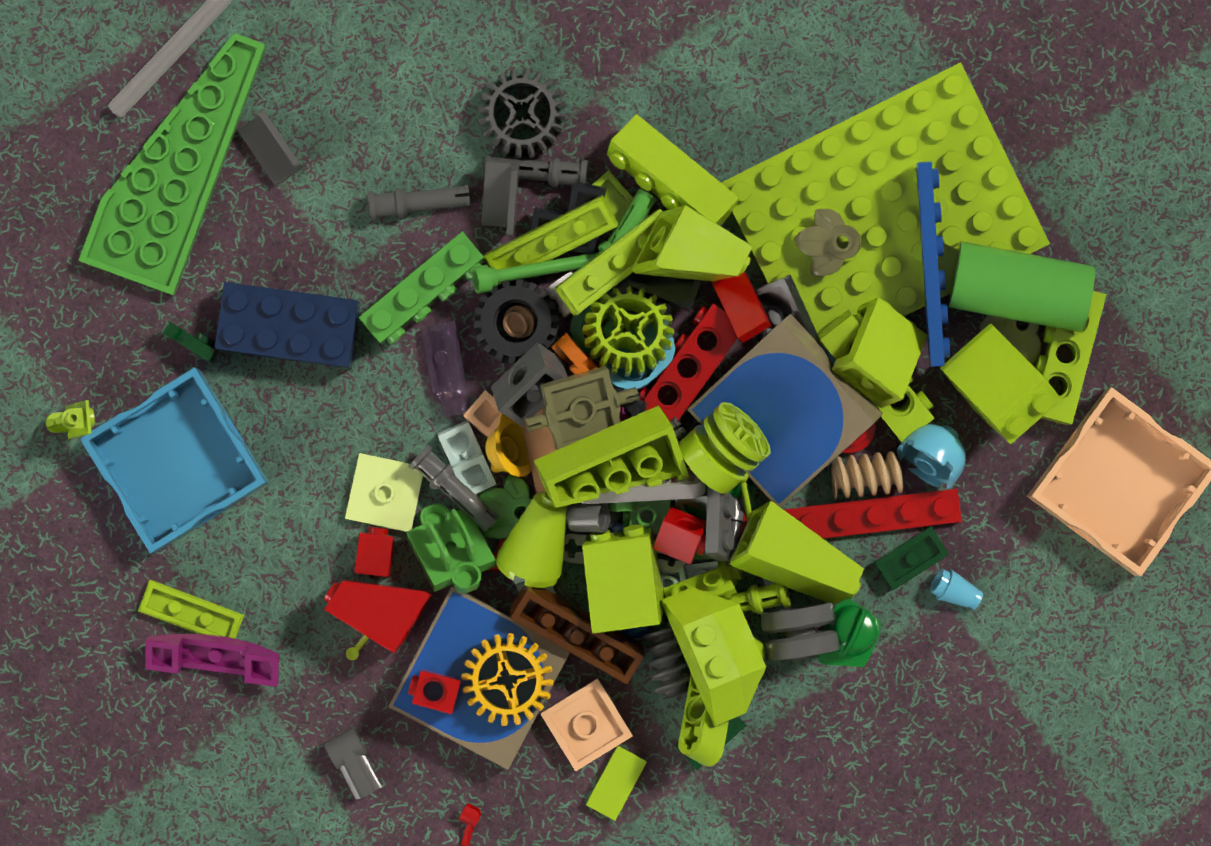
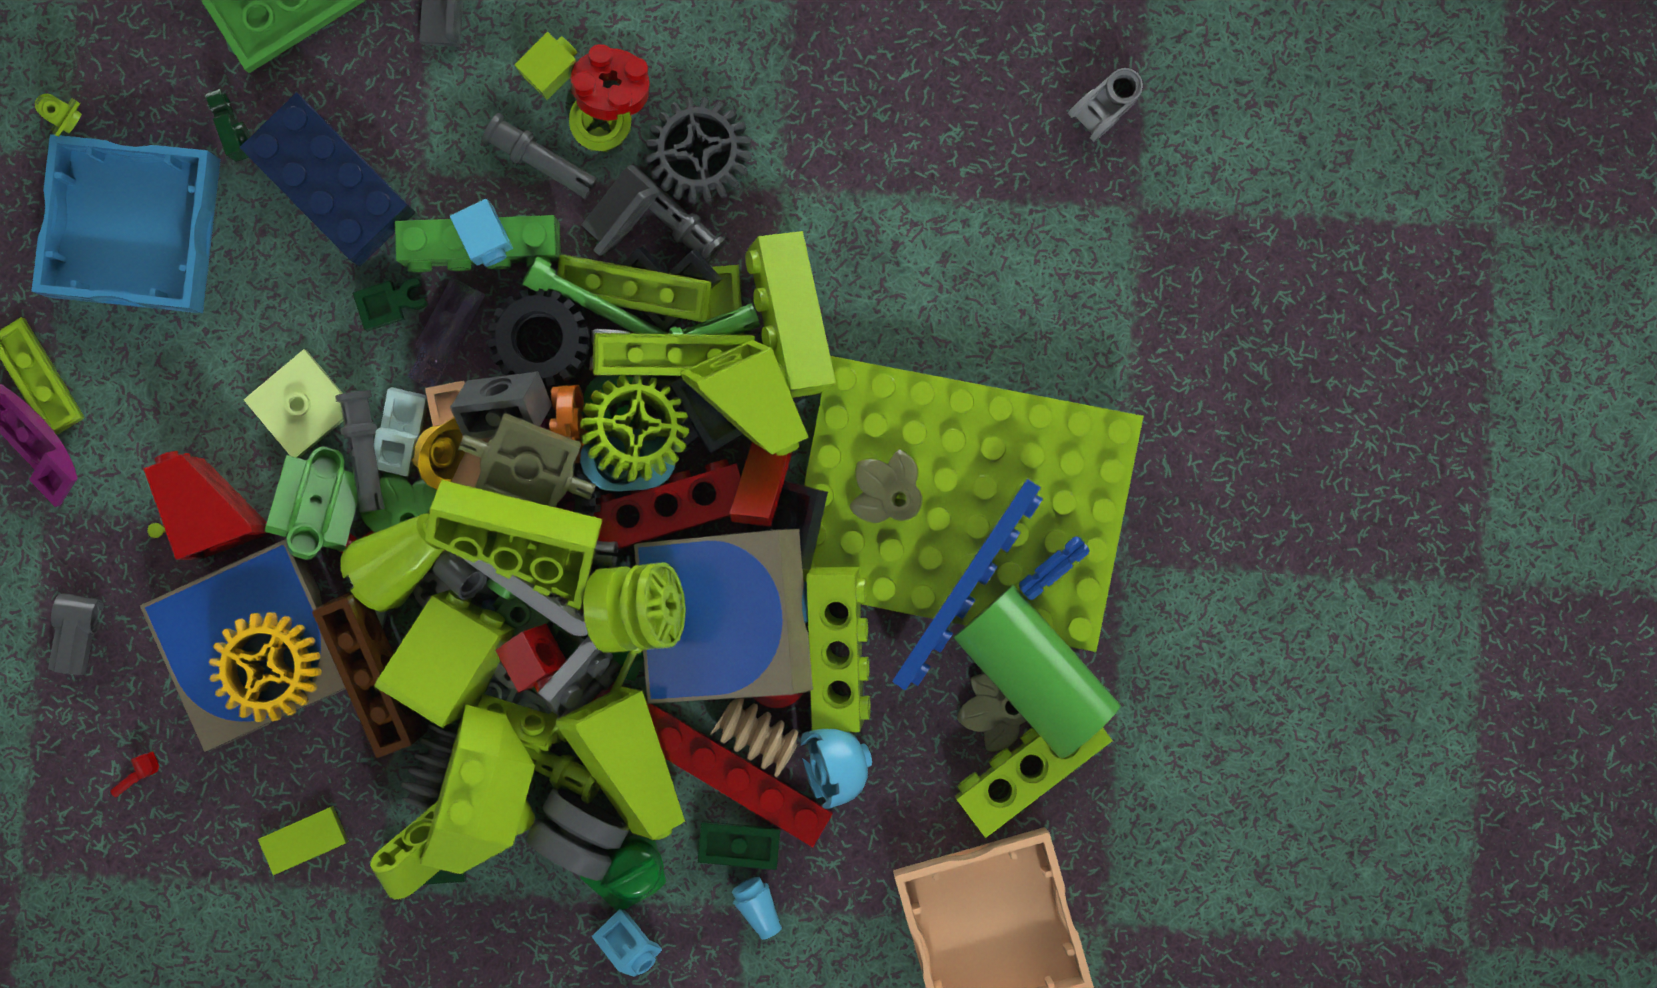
camera: 50 degrees right, 0 degrees up
red brick [354,527,395,577] -> none
red brick [408,669,462,714] -> none
light nougat plate [503,305,536,338] -> none
light nougat plate [540,678,633,771] -> none
lime panel [832,297,928,408] -> none
lime slope [940,323,1062,445] -> none
none -> dark green plate [352,278,429,332]
none -> medium azure brick [450,198,513,267]
none -> lime brick [514,31,578,100]
none -> lime gear [569,99,632,152]
none -> red plate [571,44,650,121]
none -> medium azure bracket [591,909,662,977]
none -> blue axle [1019,536,1090,600]

